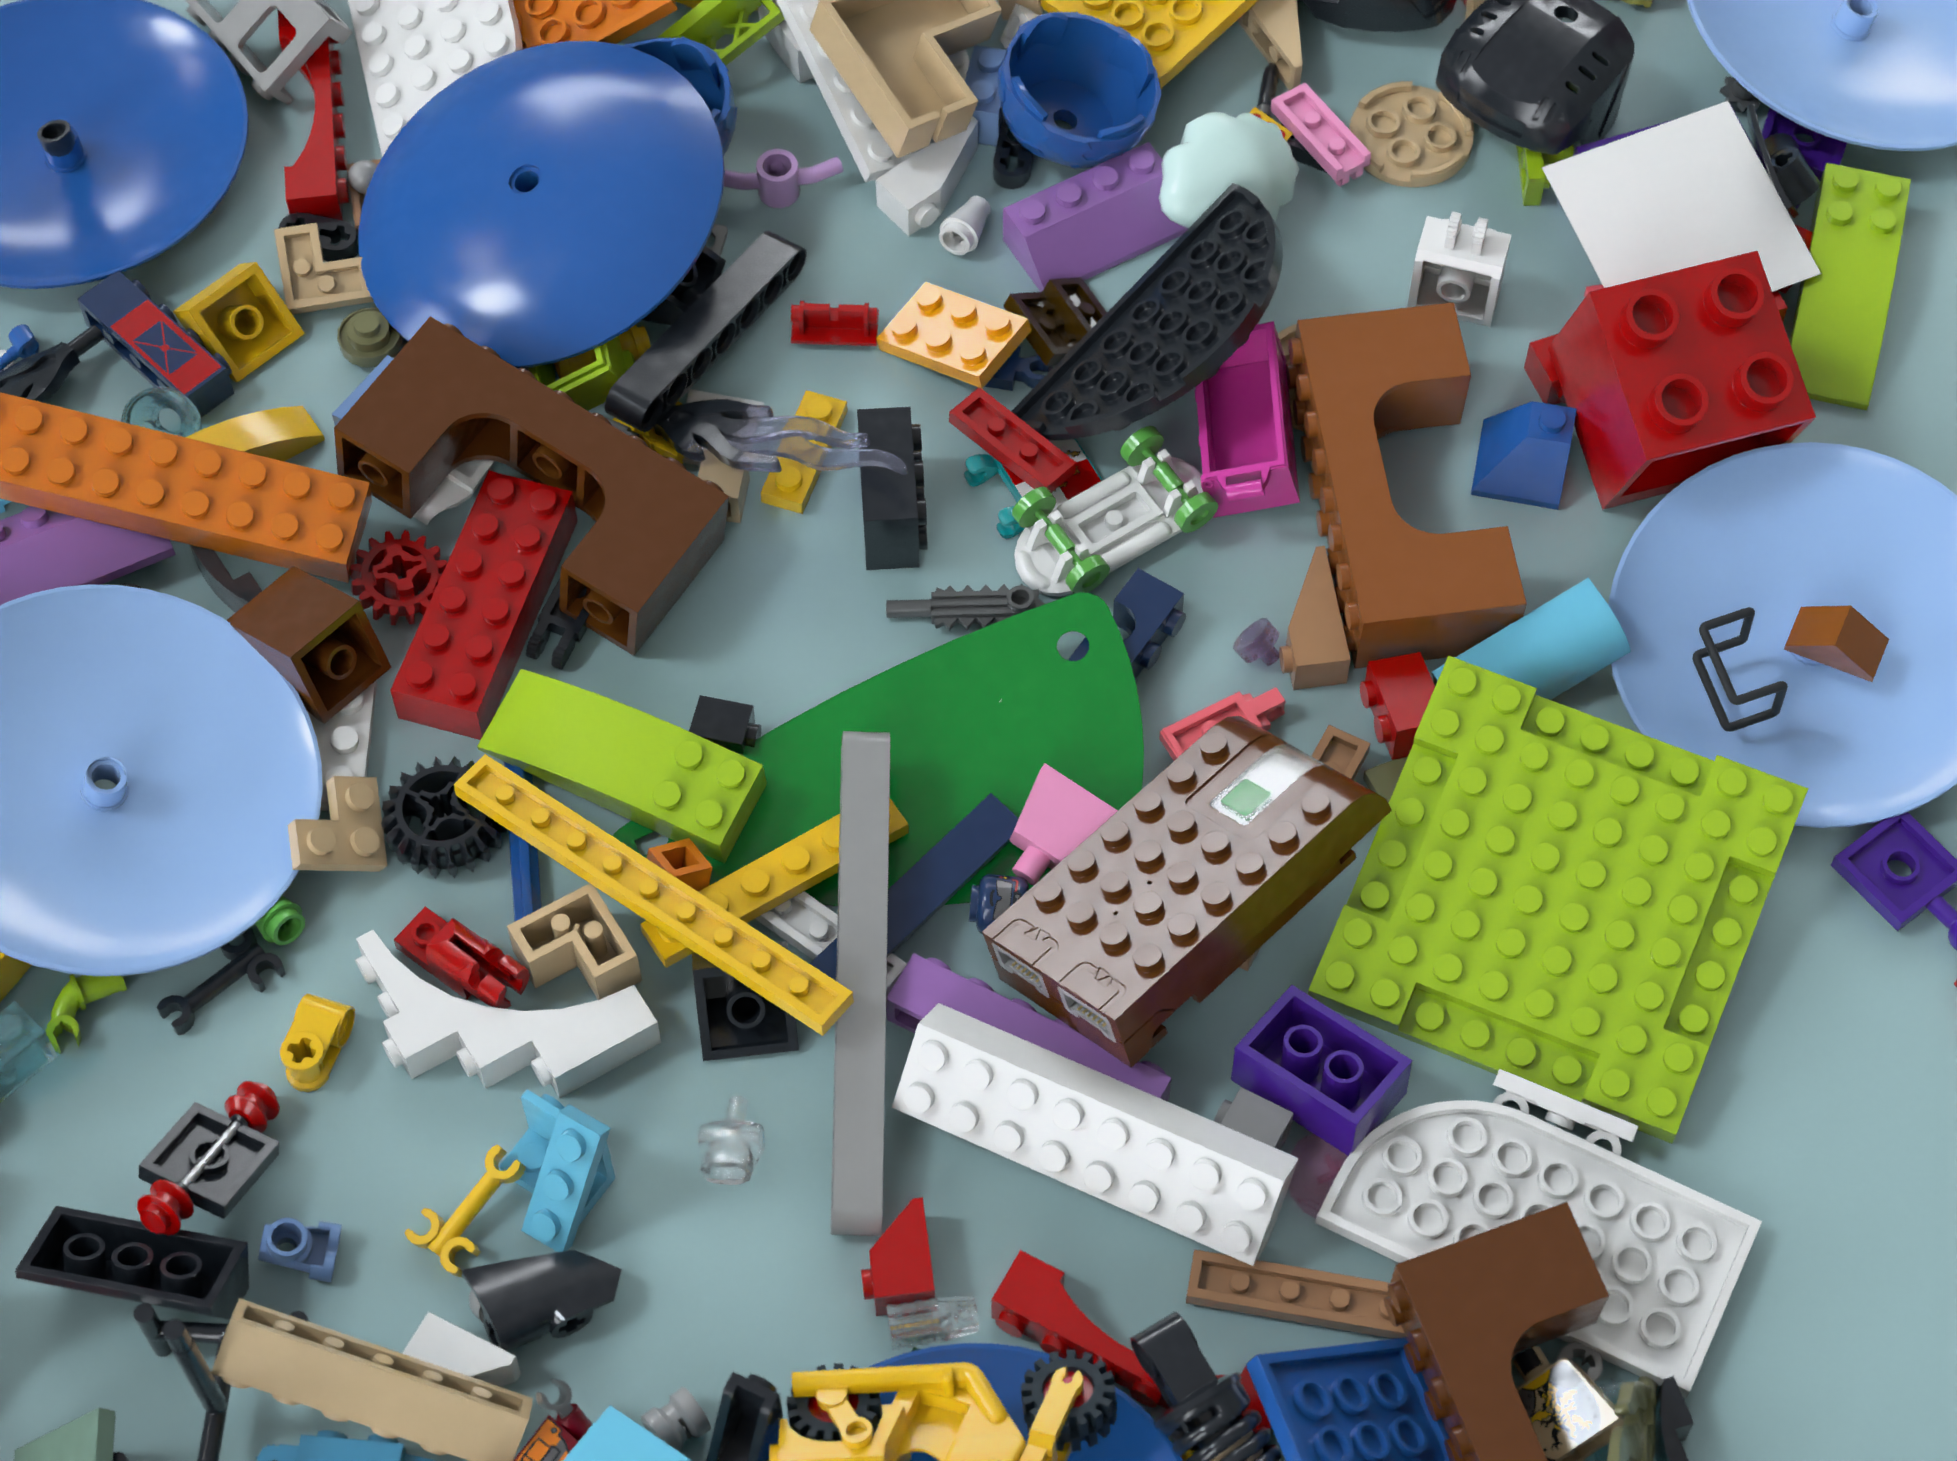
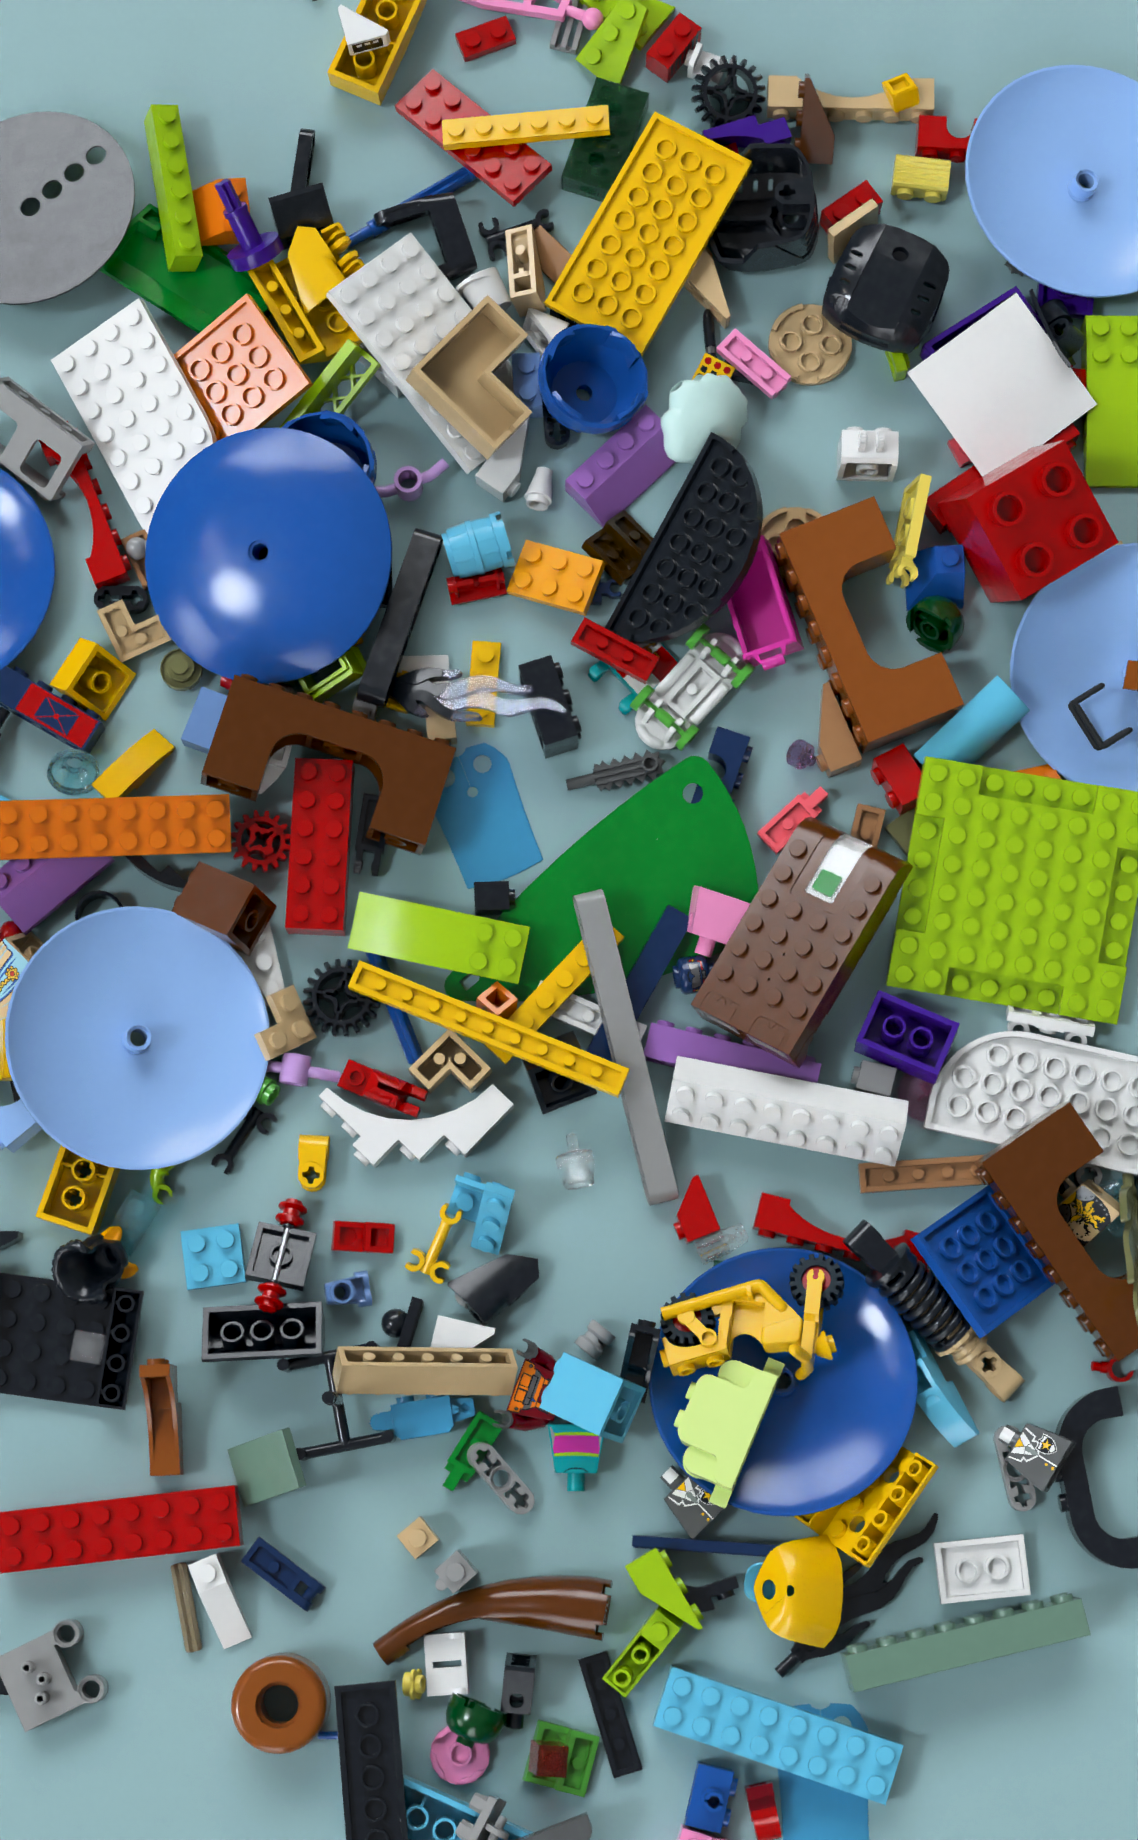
camera: 15 degrees left, 20 degrees up
none -> medium azure plate [180,1223,247,1291]
none -> lavender piece [266,1053,341,1087]
none -> red slope [331,1221,395,1254]
none -> black tile [381,1296,424,1347]
none -> dark azure piece [435,743,543,889]
none -> medium azure piece [441,511,515,579]
none -> light yellow tile [886,473,932,589]
none -> dark green cylinder [906,595,964,653]

